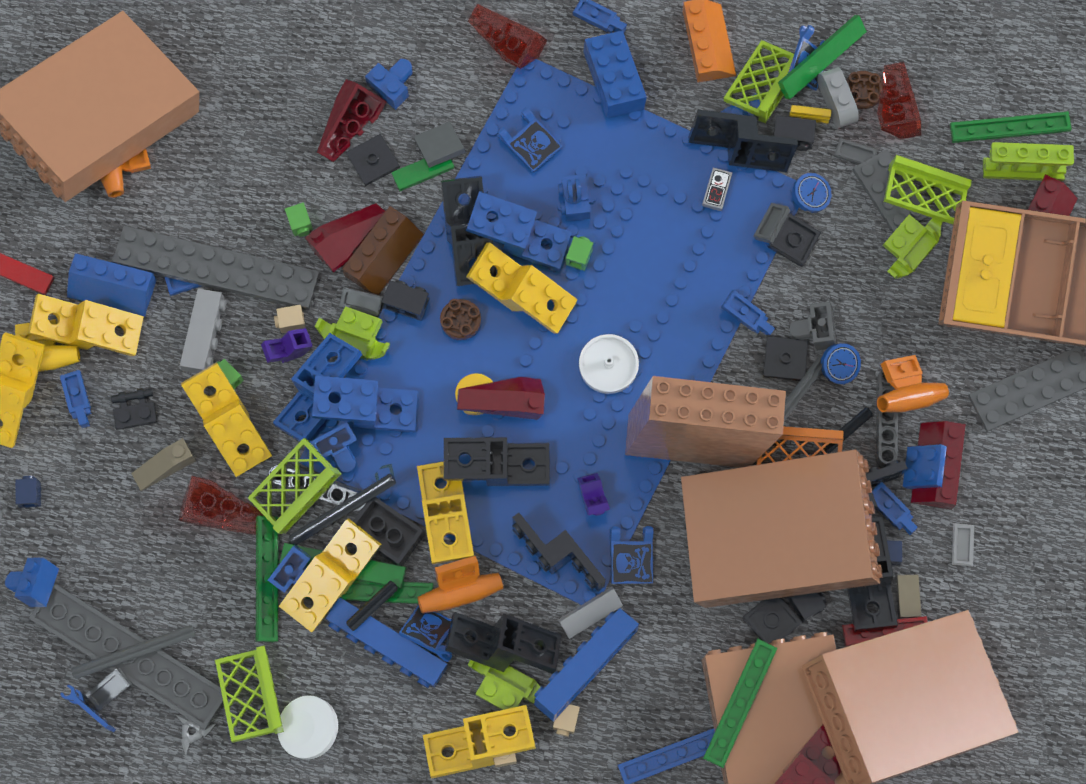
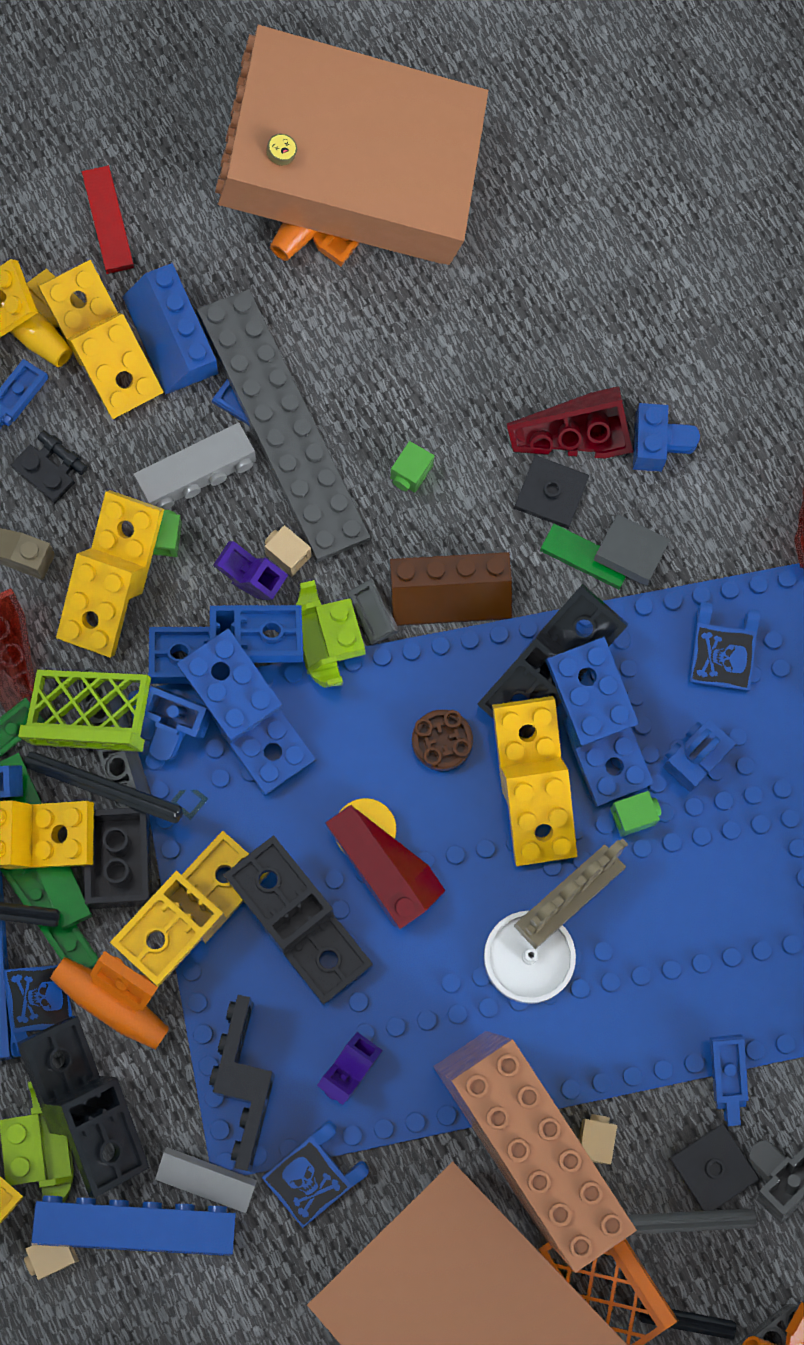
camera: 45 degrees right, 0 degrees up
dark red wedge [305,203,386,272] -> none
black brick [382,280,430,321] -> none
blue tile [821,343,861,384] -> none
none -> tile [266,134,297,166]
none -> dark tan fence [514,838,628,950]

